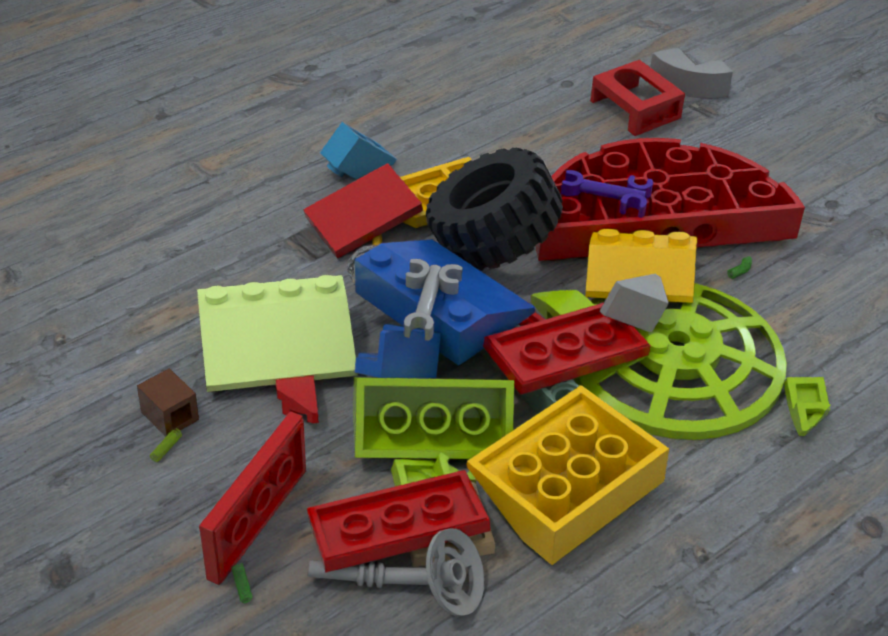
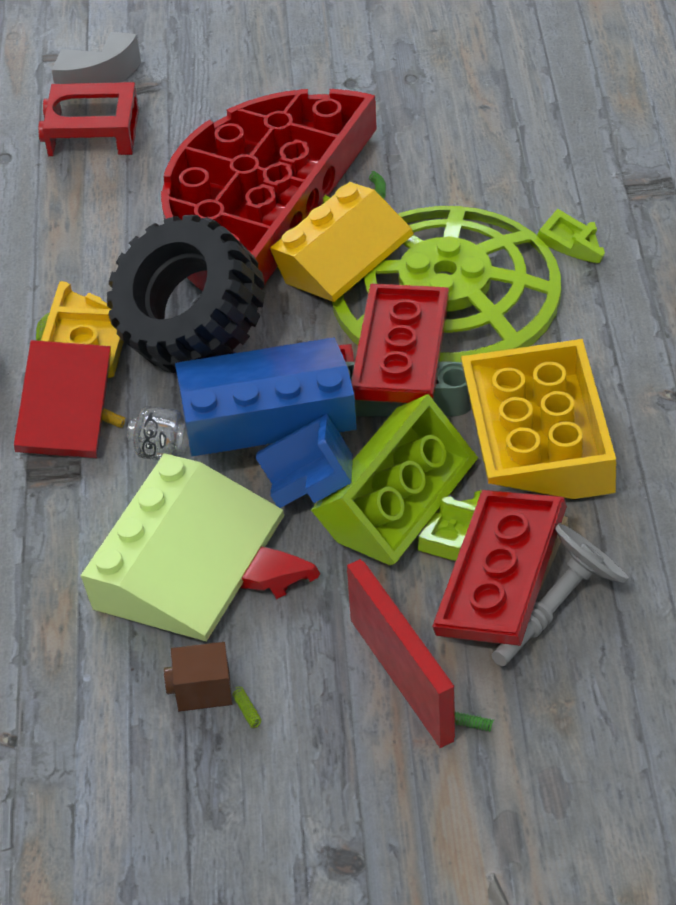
camera: 50 degrees left, 5 degrees up
light grey bar [404,259,463,341] -> none
lime slope [531,290,594,319] -> none
dark purple bar [561,170,653,218] -> none
light grey slope [600,273,669,333] -> none

